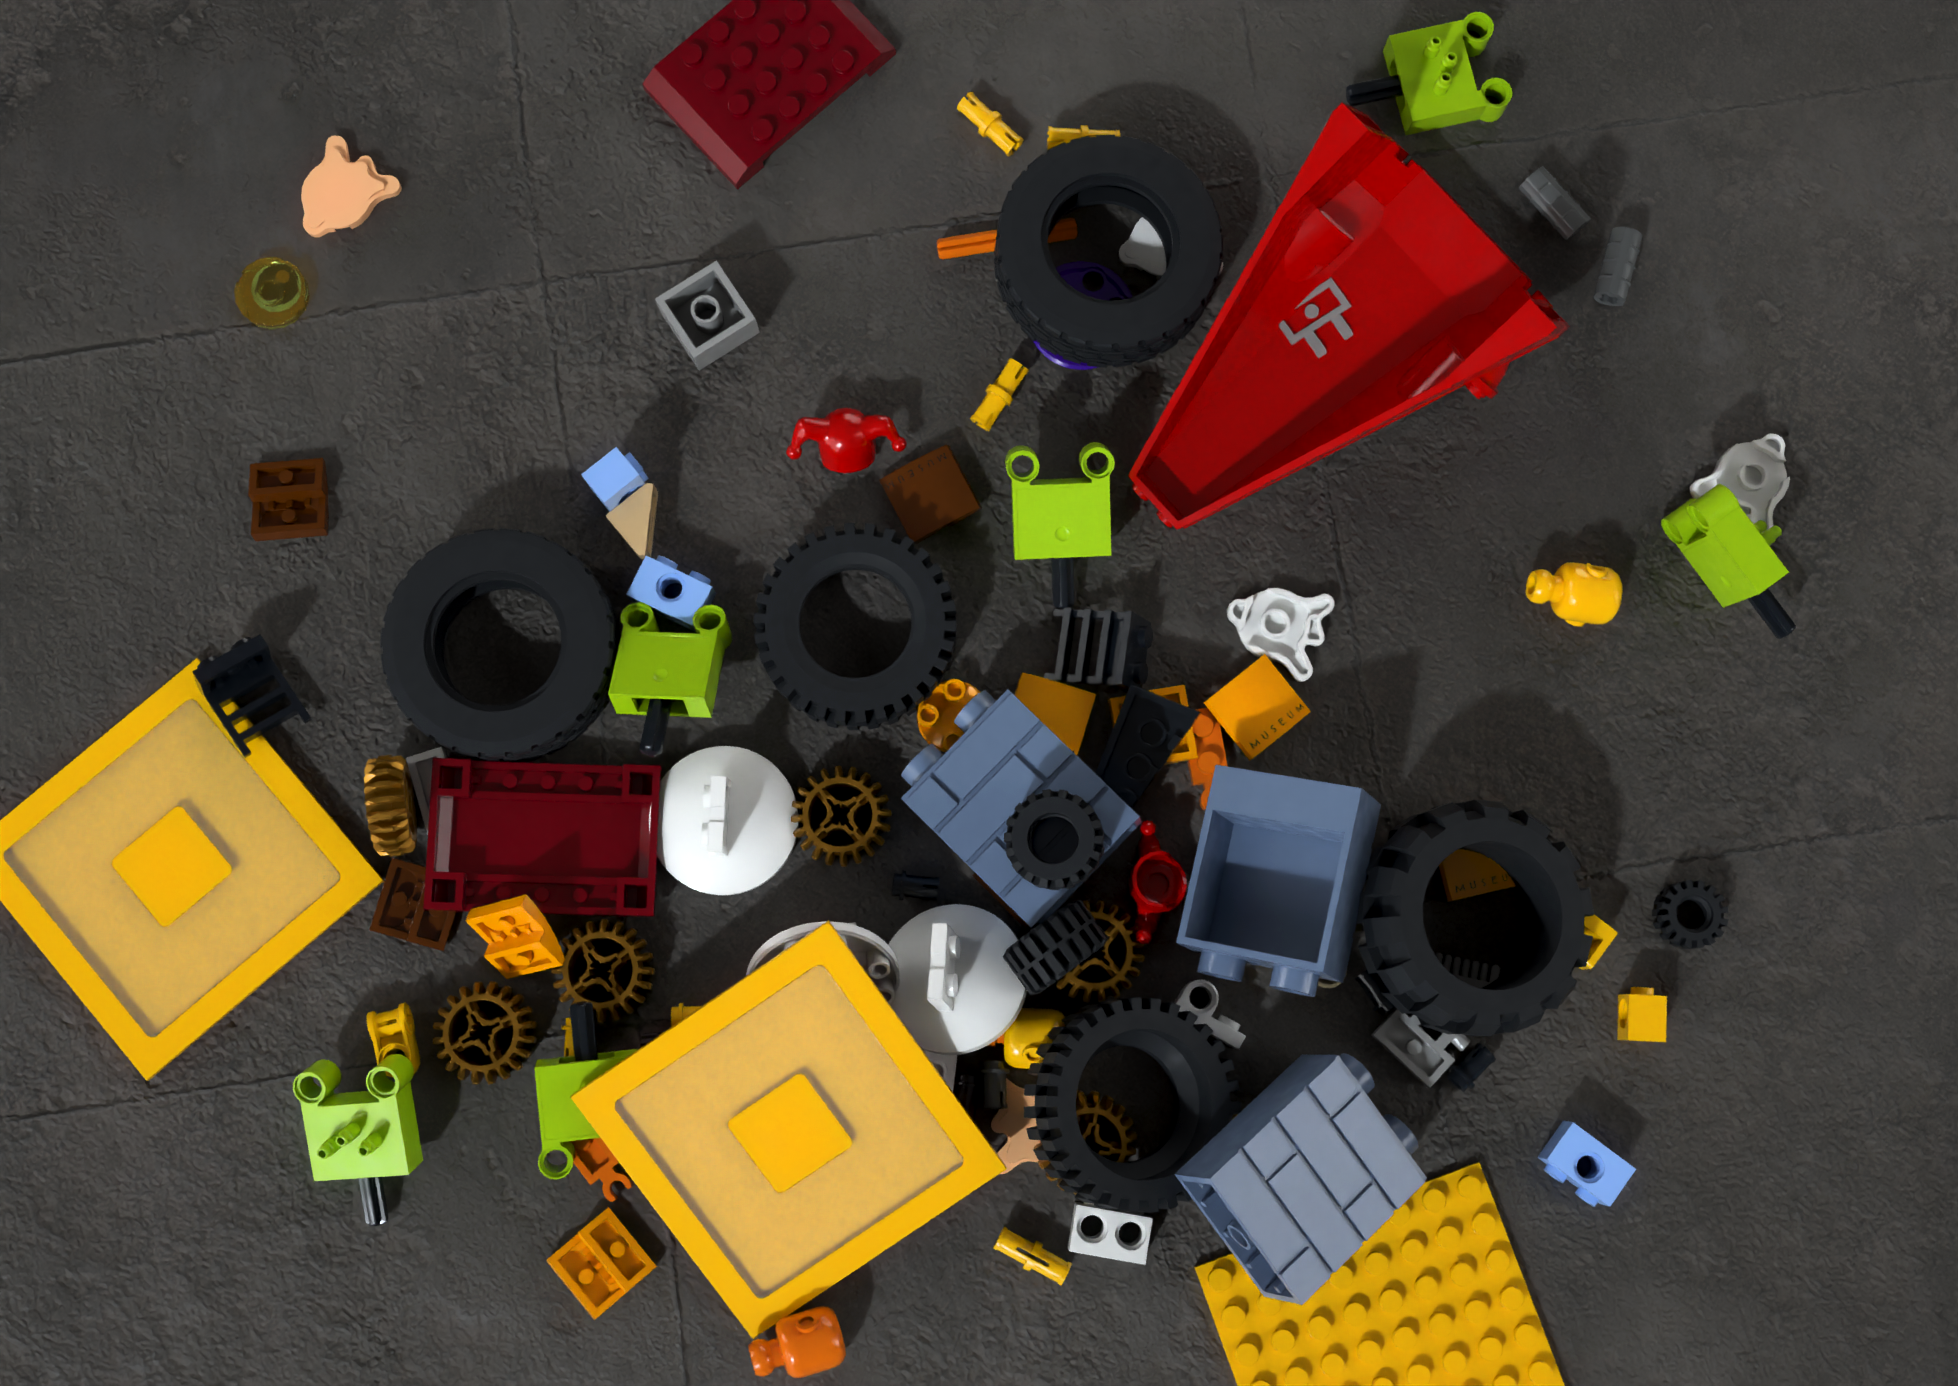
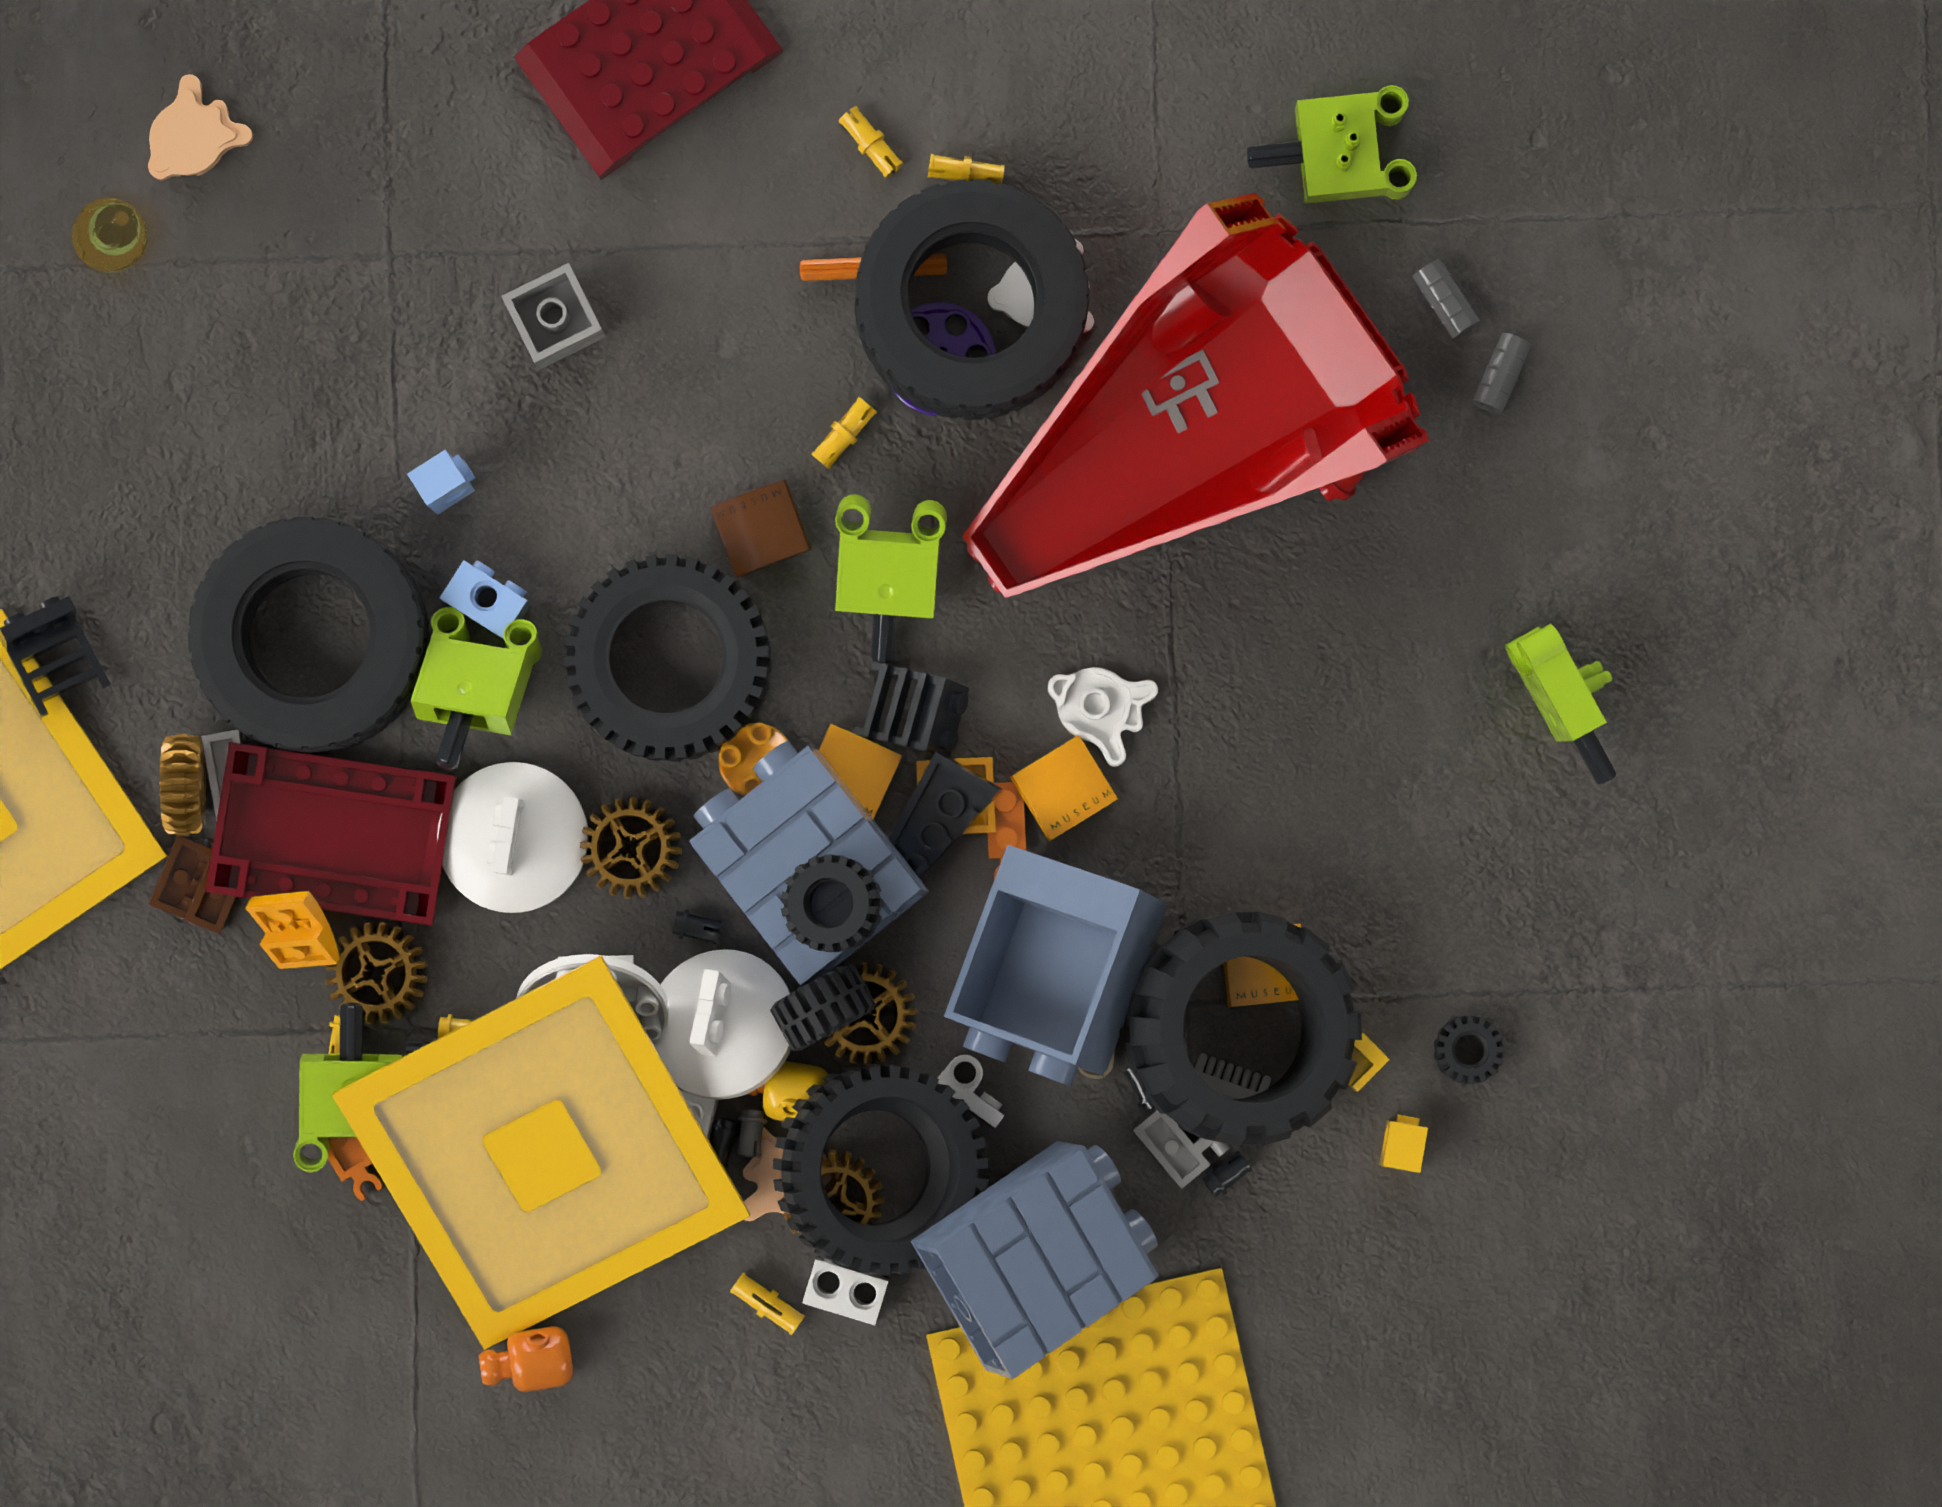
camera: 15 degrees right, 5 degrees up
reddish brown slope [248,458,329,541] -> none
lime piece [293,1054,423,1226] -> none
yellow piece [366,1002,421,1078] -> none
pearl gold gear [433,981,537,1084] -> none
light orange slope [546,1207,657,1321] -> none
tan slope [605,483,658,562] -> none
red piece [786,408,907,473] -> none
red piece [1129,820,1188,944] -> none
yellow piece [1526,562,1623,627] -> none
light blue brick [1537,1121,1636,1207] -> none
white tile [1690,434,1790,530] -> none

